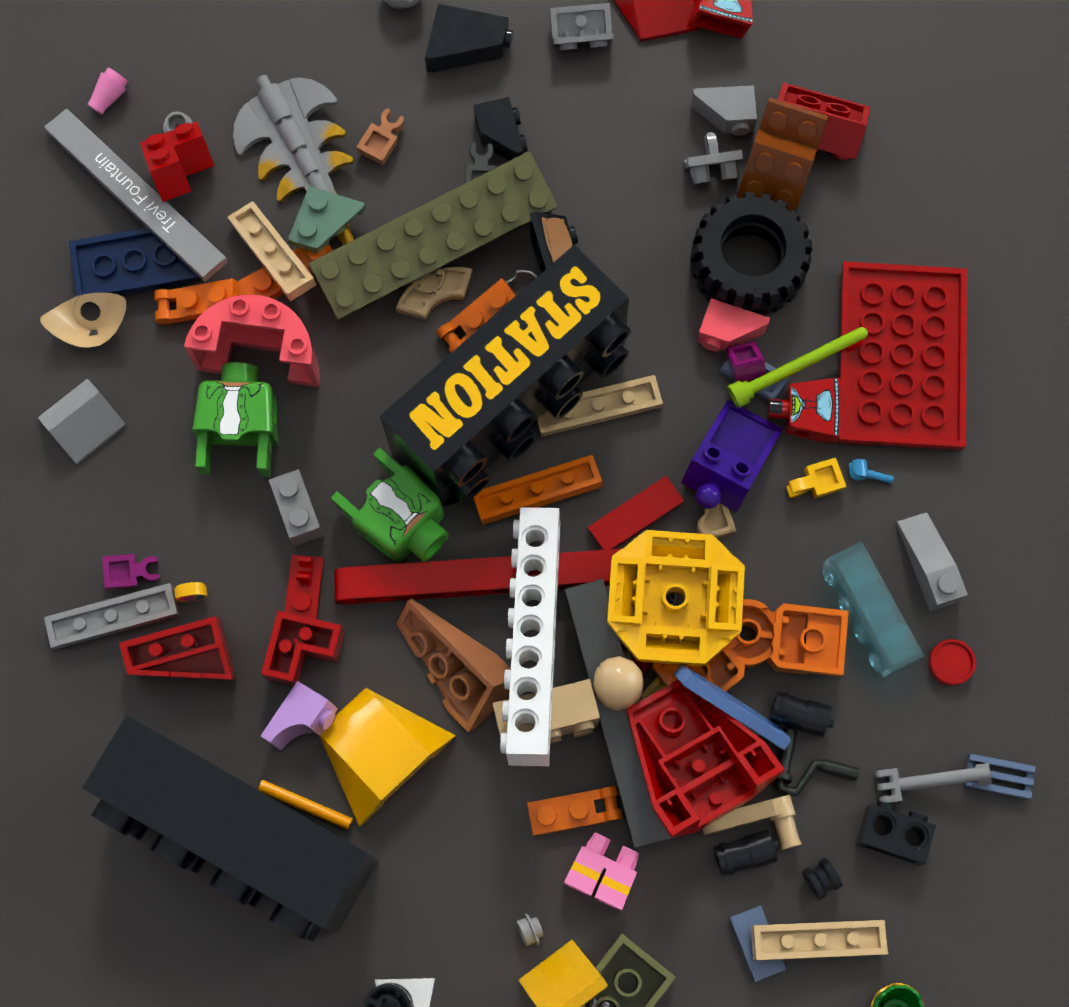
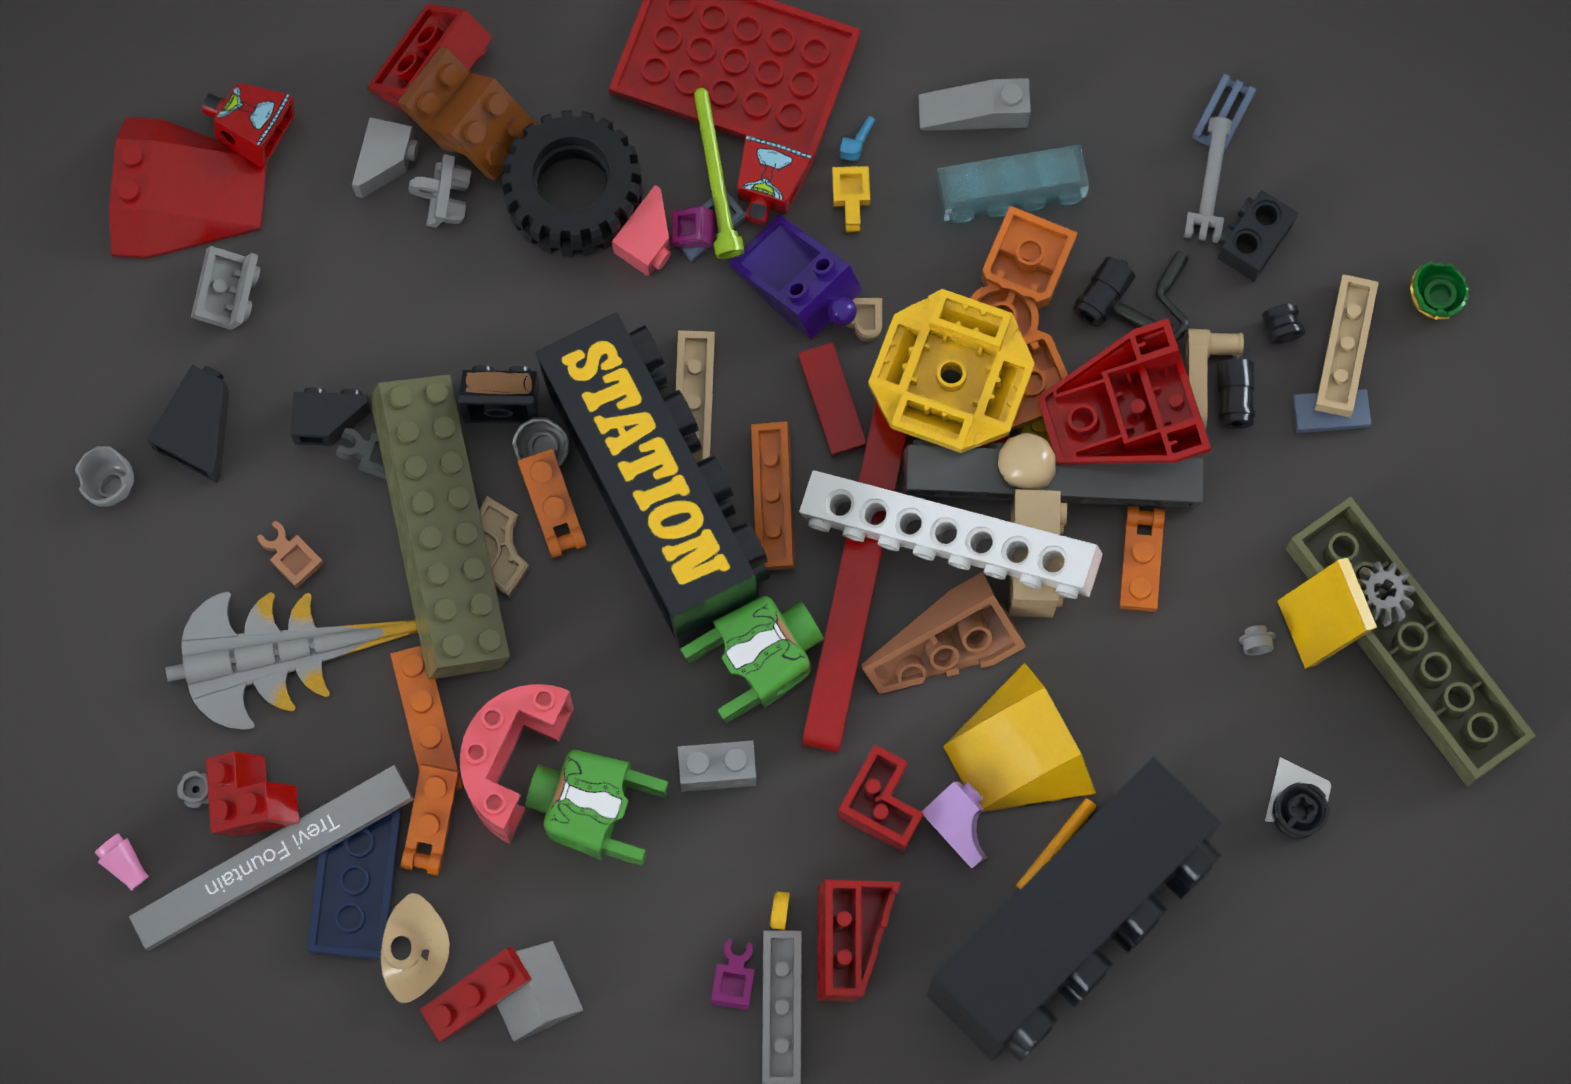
camera: 75 degrees left, 0 degrees up
tan plate [227,201,316,302] -> none
red plate [284,554,325,620] -> none
sand green wing [288,186,366,253] -> none
bright pink hips [563,832,639,911] -> none
medium blue tile [674,664,791,750] -> none
red piece [928,639,976,686] -> none
none -> red plate [420,947,532,1042]

